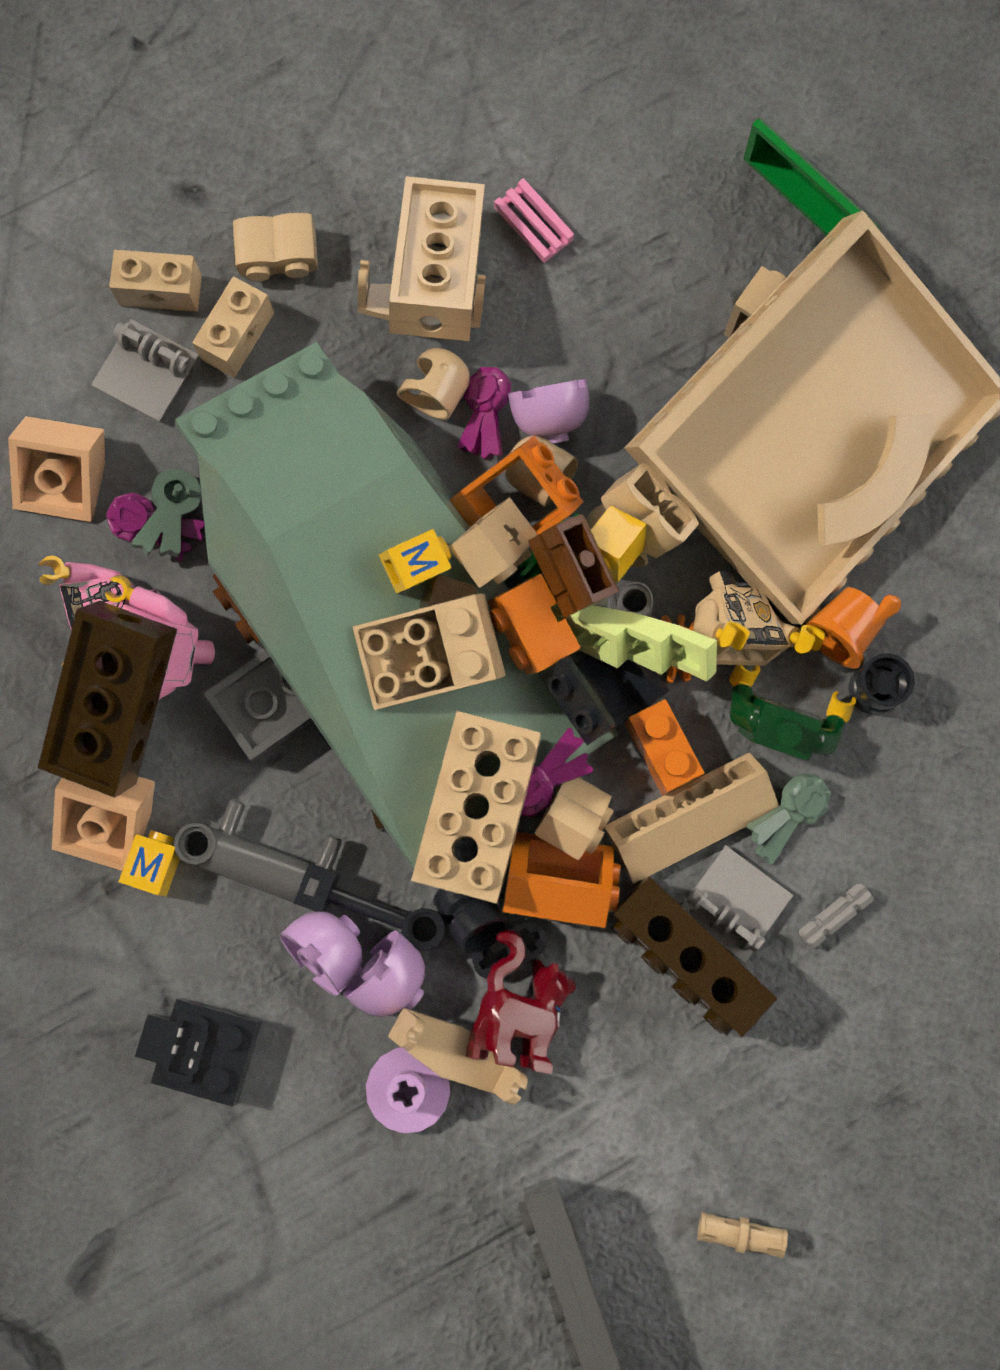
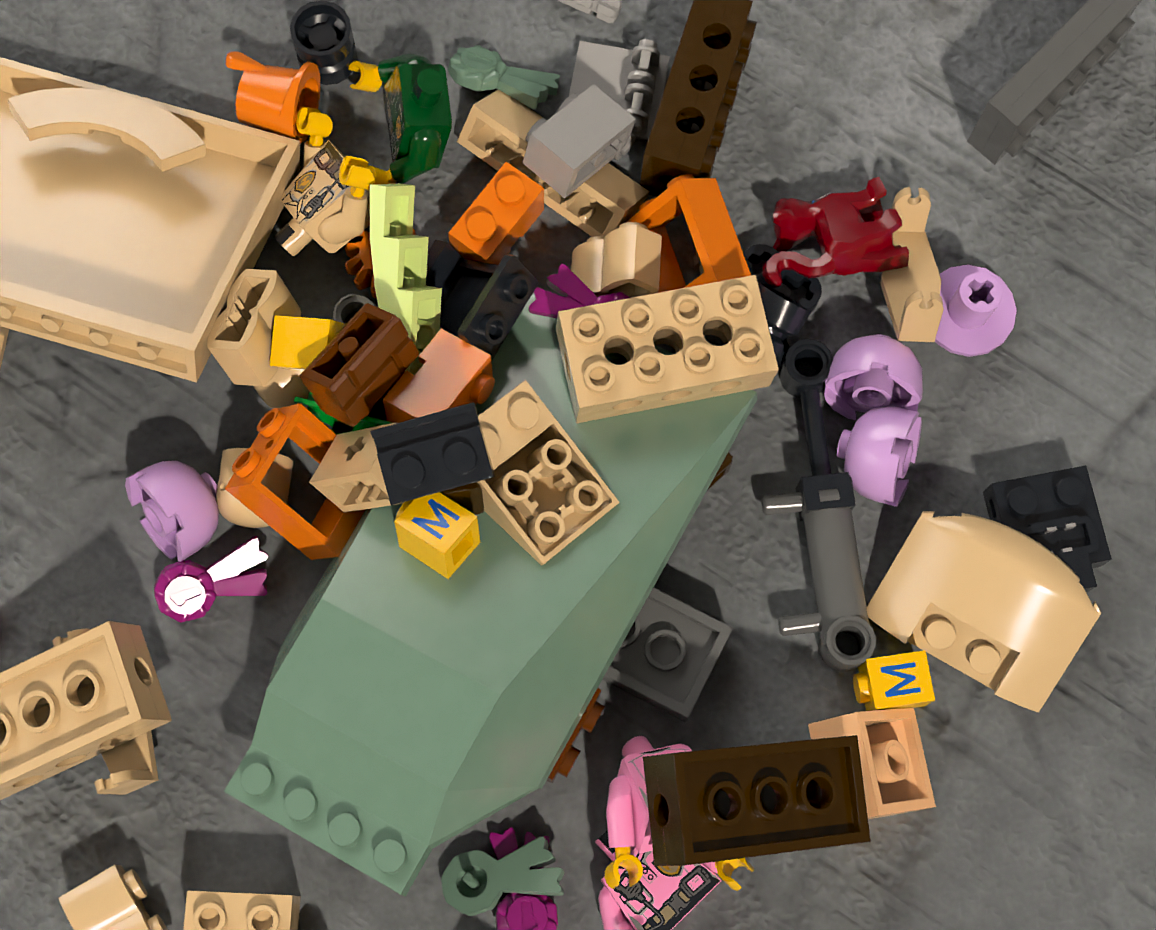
camera: 120 degrees left, 5 degrees down
tan helmet [397,348,470,420] -> none
none -> black plate [370,402,495,505]
none -> light grey hinge [523,84,636,198]
none -> tan slope [867,511,1101,713]

